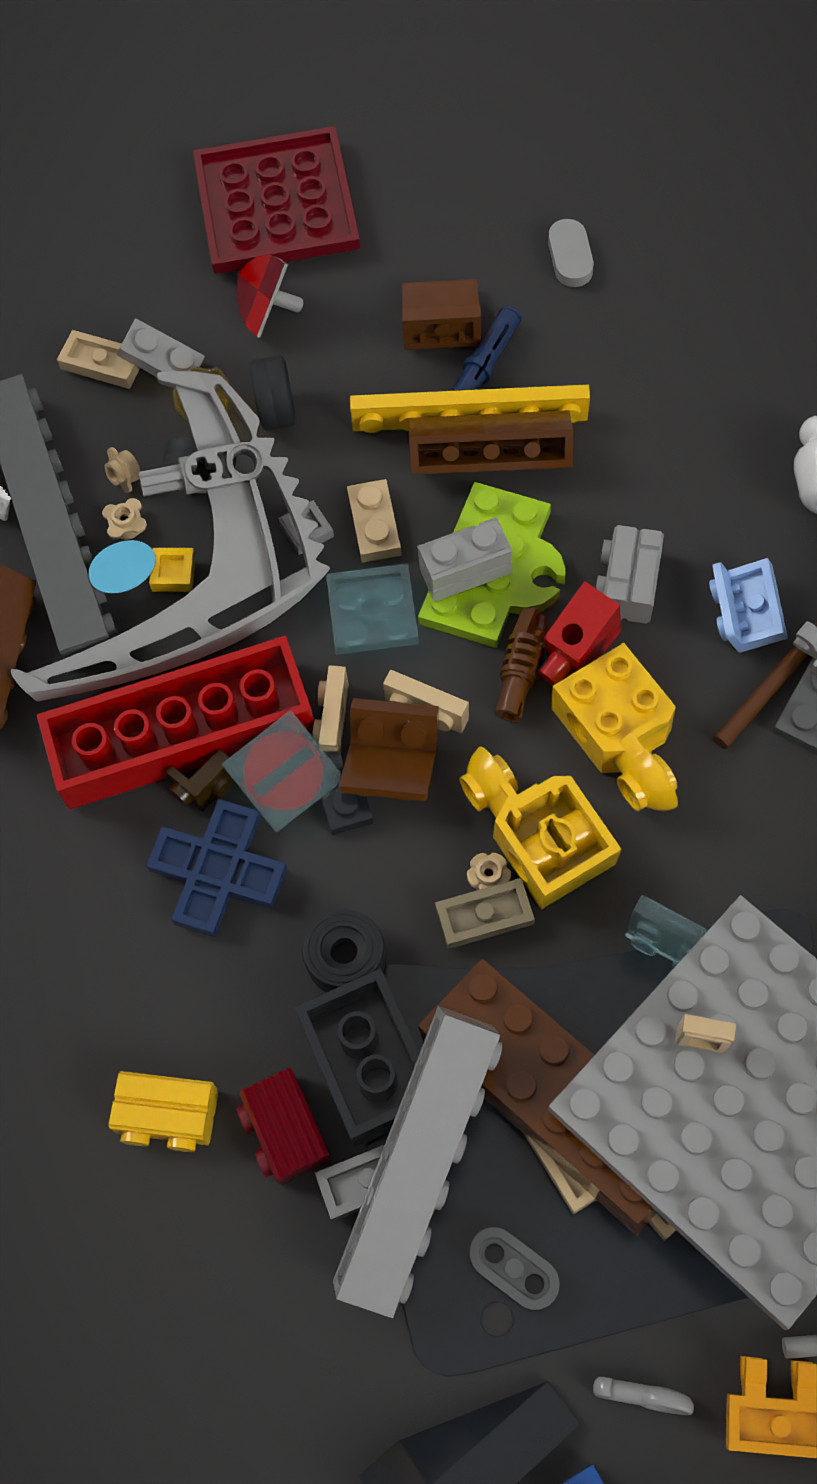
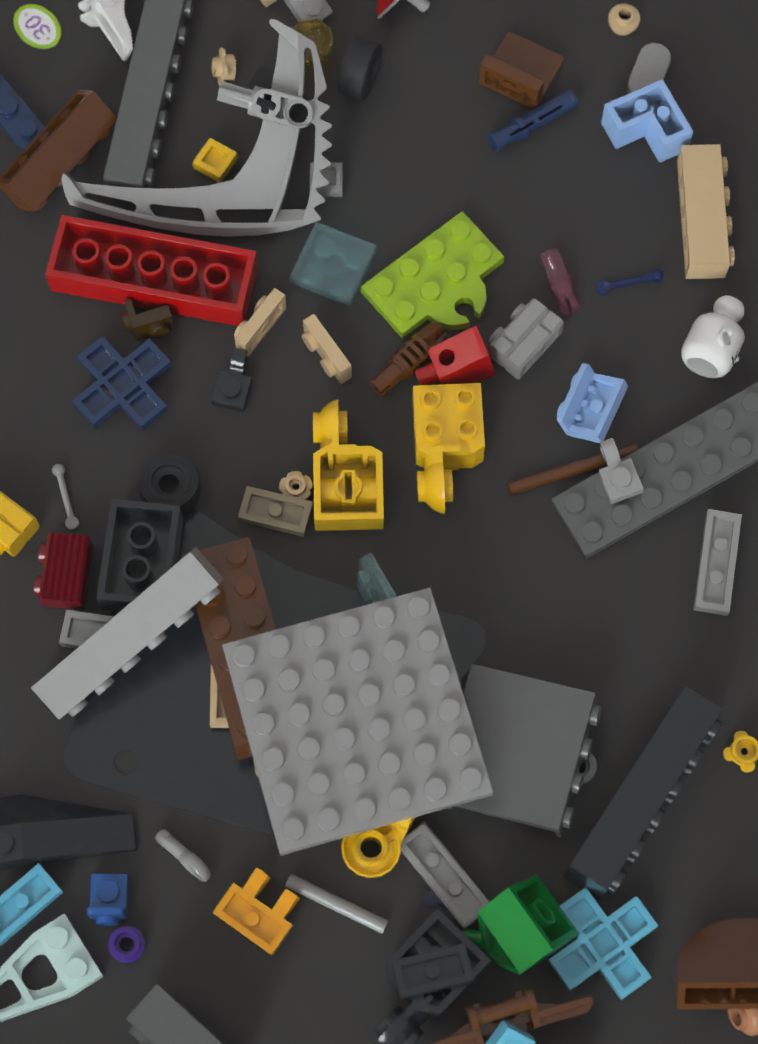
camera: 25 degrees right, 5 degrees up
medium azure sticker [88,540,155,593] -> none
tan plate [102,498,147,540] -> none
clear light blue piece [222,710,342,832] -> none
reddish brown bracket [339,698,439,801] -> none
tan plate [347,479,402,563] -> none
yellow plate [350,384,590,433] -> none
reddish brown brick [409,410,573,475] -> none
light grey brick [417,517,512,602] -> none
dark grey plate [470,1227,560,1310] -> none
tan tile [675,1014,736,1054] -> none
none -> light grey hinge [52,464,80,531]
none -> clear pink axle [540,249,581,315]
none -> clear blue hinge [596,269,664,295]
none -> light blue brick [601,79,693,163]
none -> tan plate [608,4,640,35]
none -> tan brick [677,144,735,279]

